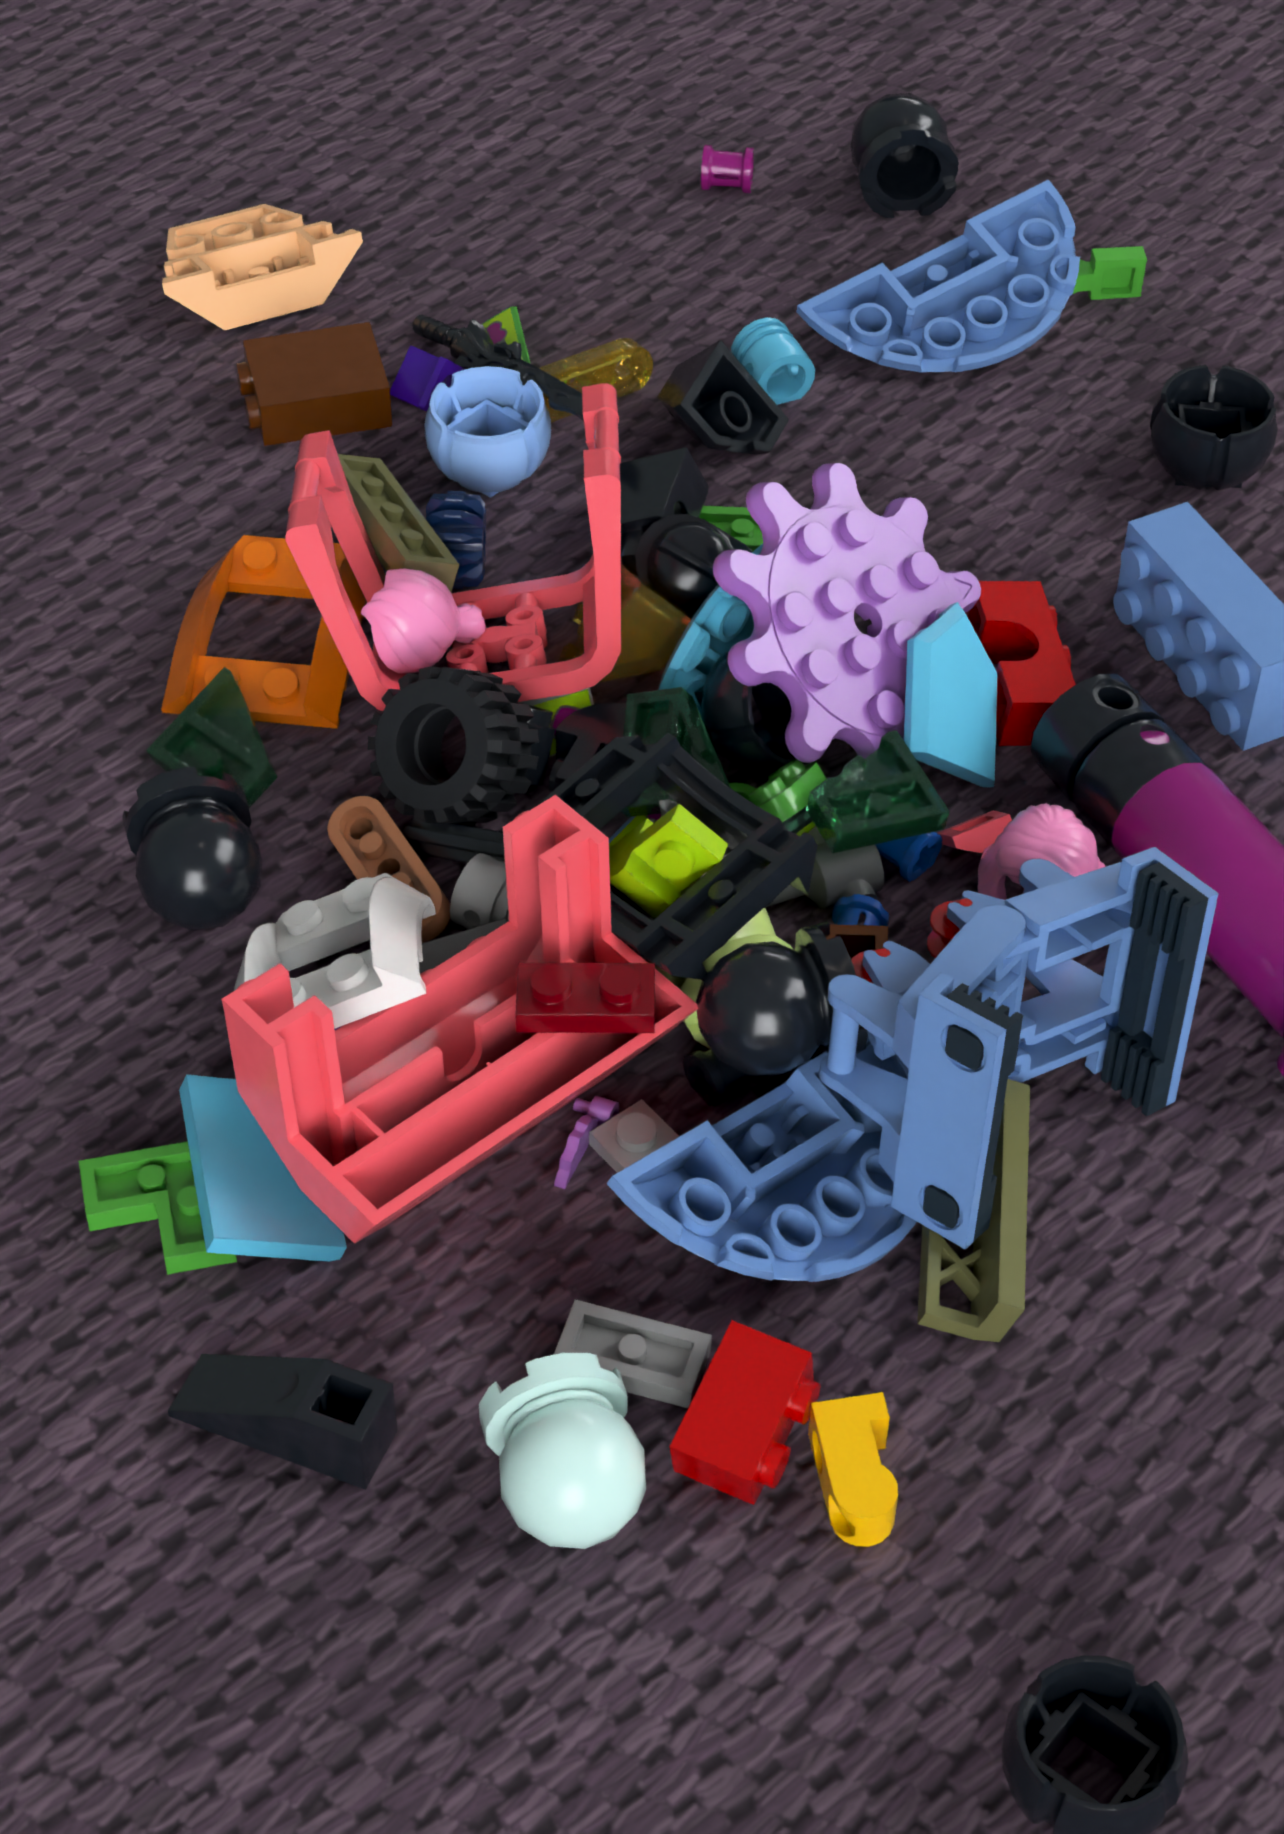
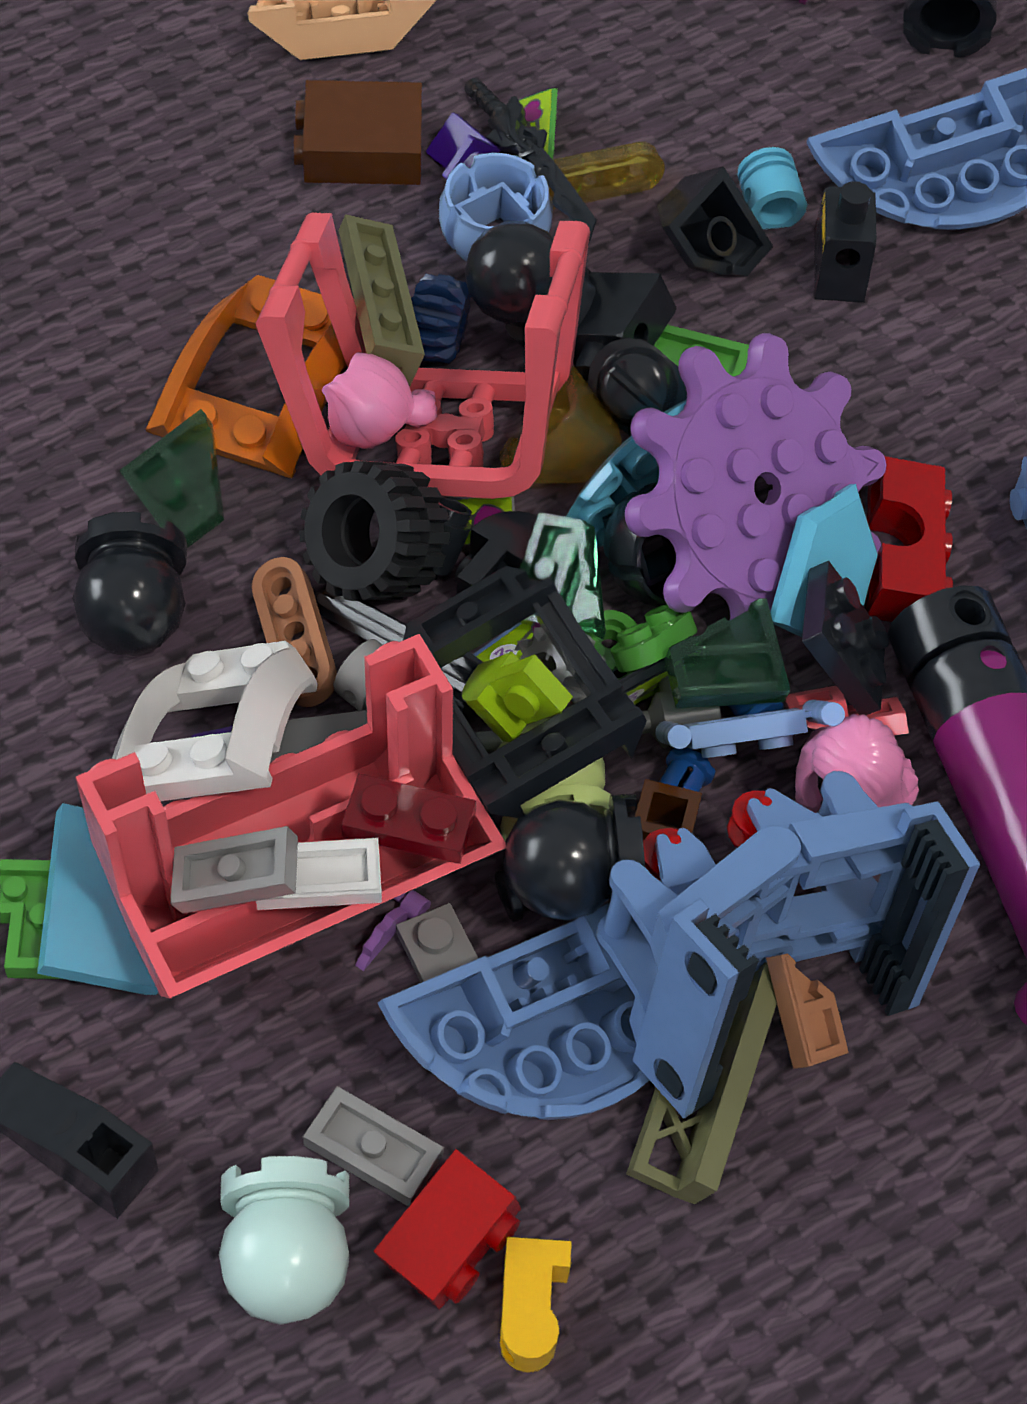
camera: 10 degrees right, 10 degrees up
none -> light grey plate [170,826,298,914]
none -> white tile [256,838,382,910]
none -> black tile [465,221,596,349]
none -> light blue plate [655,700,845,758]
none -> nougat tile [766,953,849,1069]
none -> black plate [802,561,889,715]
none -> black torso [814,181,877,303]

